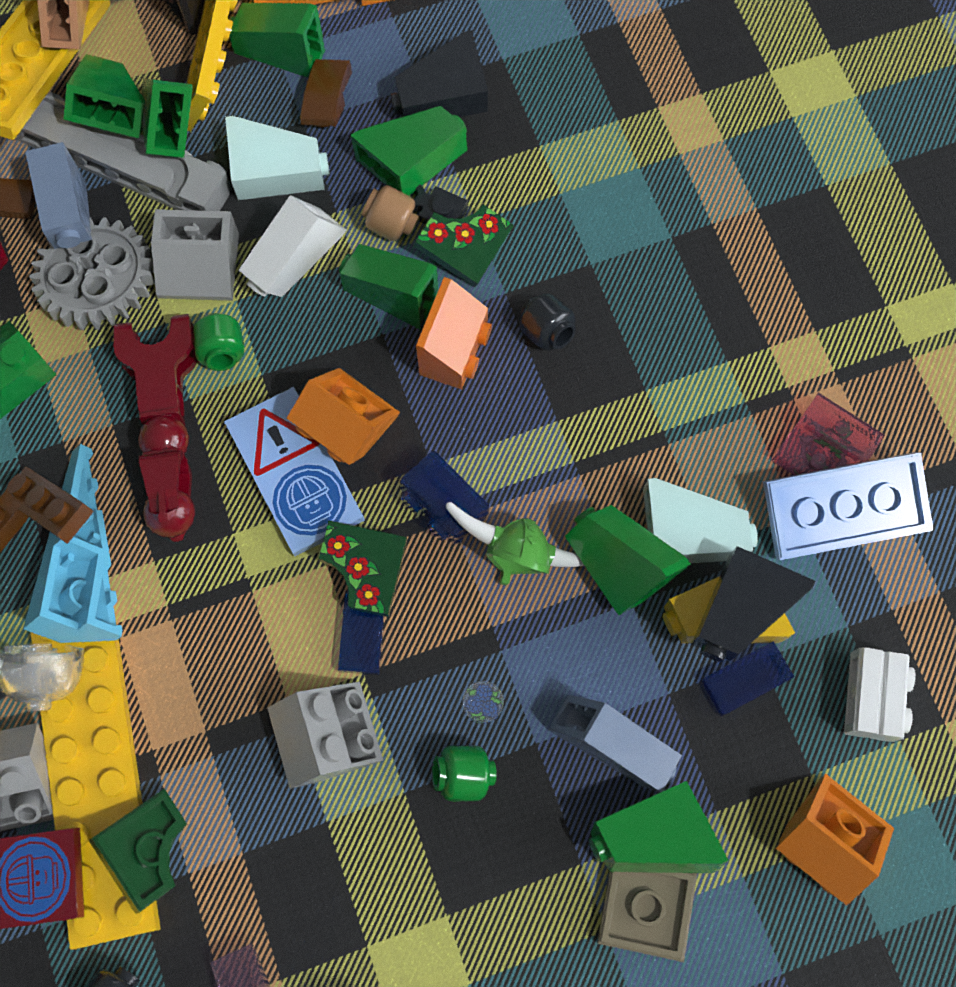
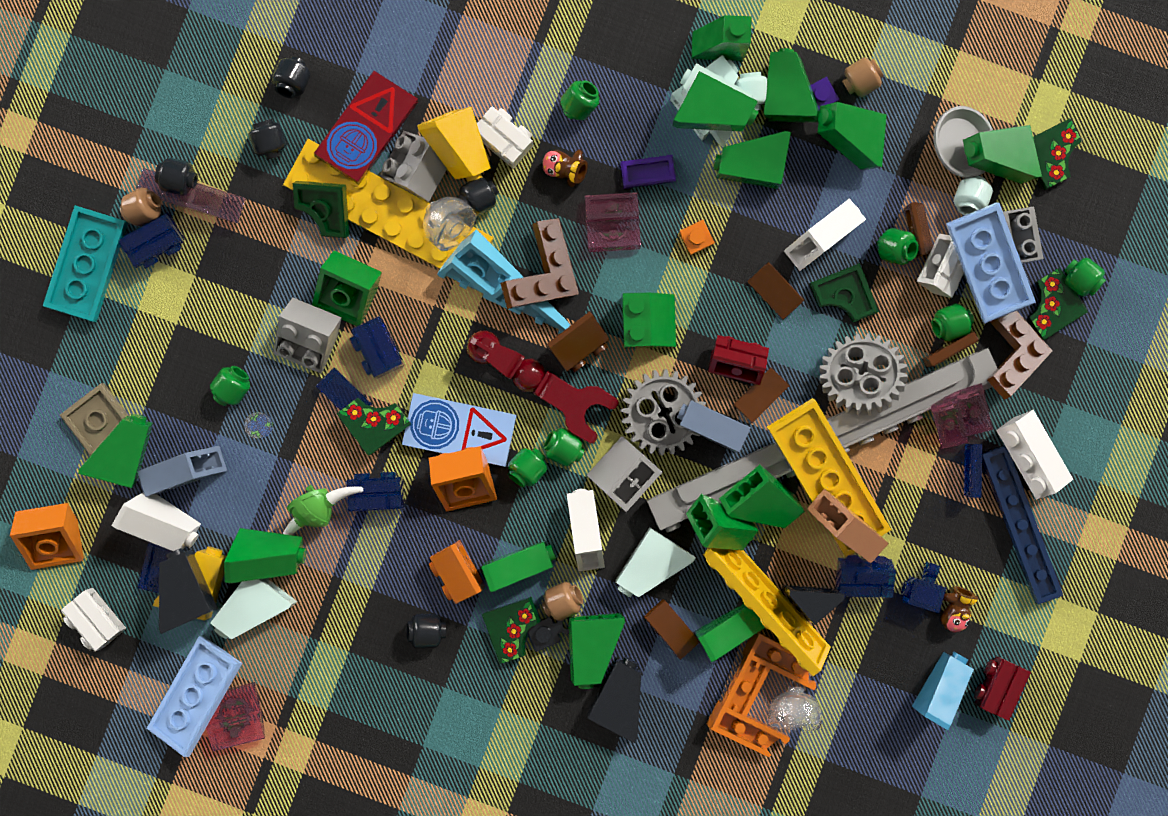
camera: 135 degrees right, 15 degrees up
none -> white slope [112,492,201,551]
none -> green slope [312,250,382,328]
none -> clear blue brick [350,316,405,379]
none -> green head [508,448,547,488]
none -> reddish brown slope [547,311,609,373]

